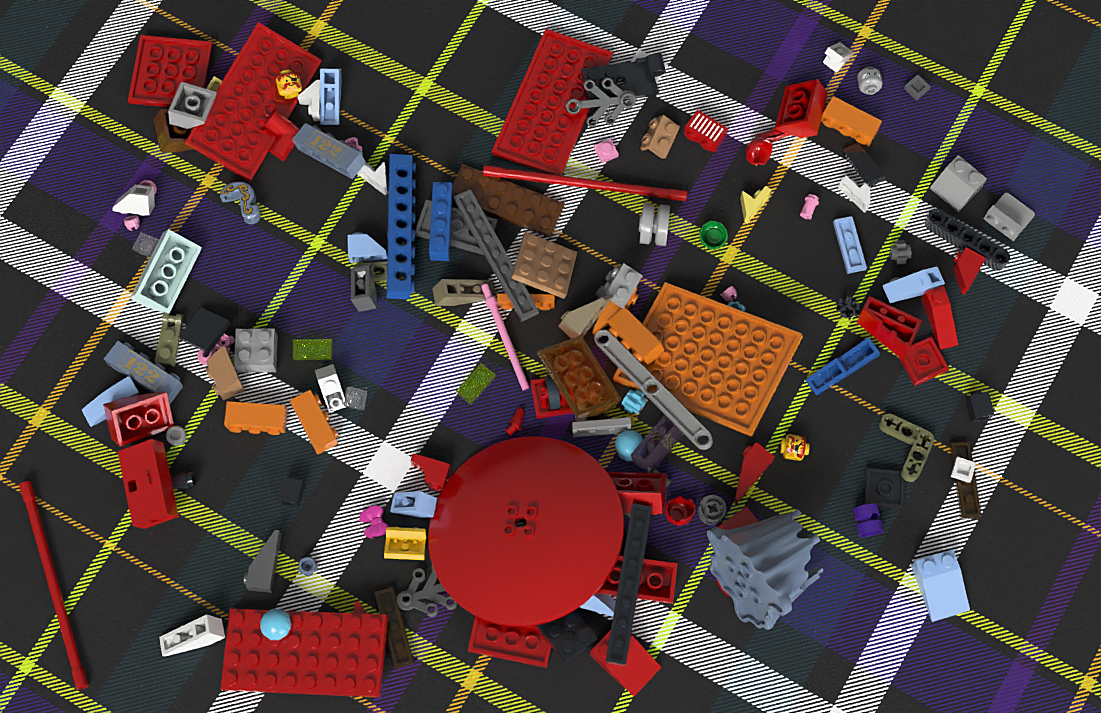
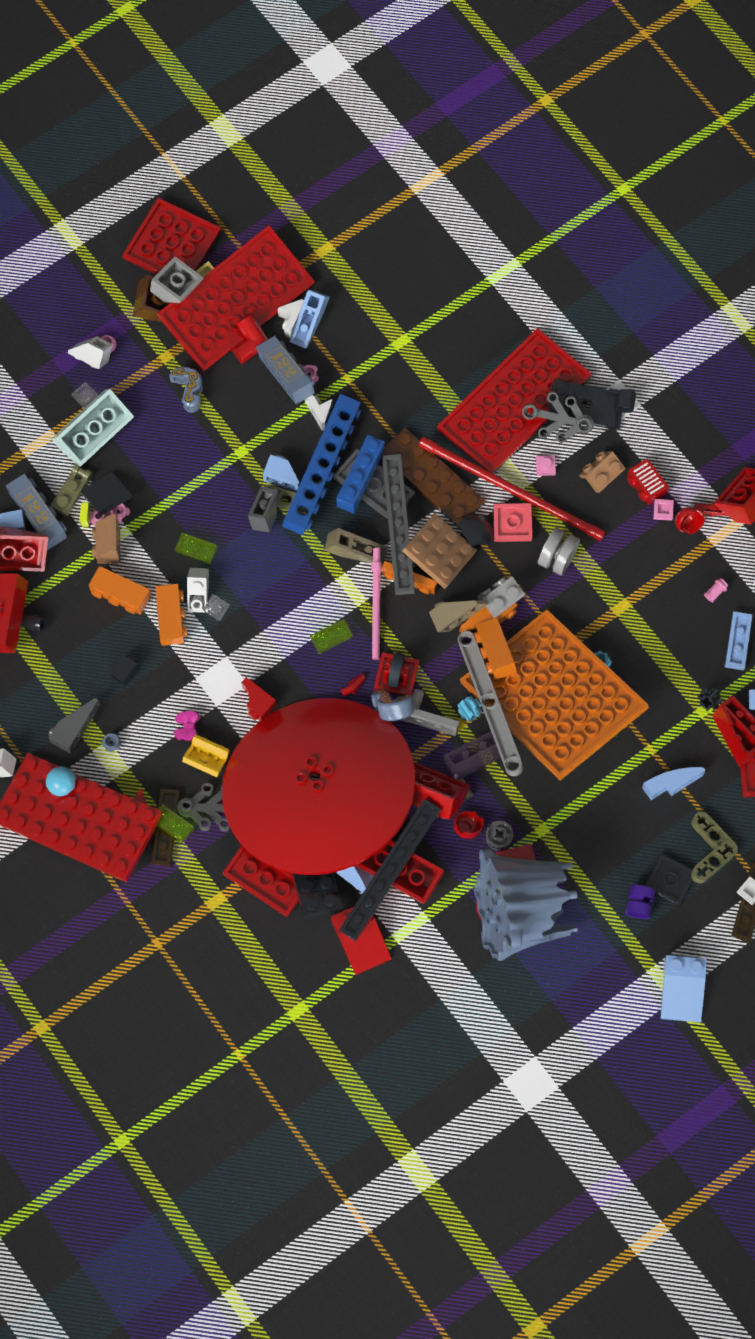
camera: 25 degrees right, 0 degrees up
bright pink hinge [124,215,140,231] -> none
light grey tile [166,426,187,446] -> none
light grey brick [234,329,278,373] -> none
yellow head [276,70,302,99] -> none
light blue slope [390,491,437,518] -> none
clear orange slope [537,336,621,417] -> none
medium azure hair [615,430,645,462] -> none
green hair [699,220,728,250] -> none
bright pink hinge [720,286,737,302] -> none
red slope [733,442,775,505] -> none
light yellow slope [741,186,772,224] -> none
yellow head [780,434,810,461] -> none
blue slope [805,337,880,396] -> none
none -> neon yellow tile [79,502,91,527]
none -> clear neon green plate [157,804,194,843]
none -> sand blue animal [371,689,414,721]
none -> black dish [458,513,494,546]
none -> coral plate [494,503,532,542]
none -> light blue slope [642,767,705,800]
none -> bright pink plate [653,499,674,520]

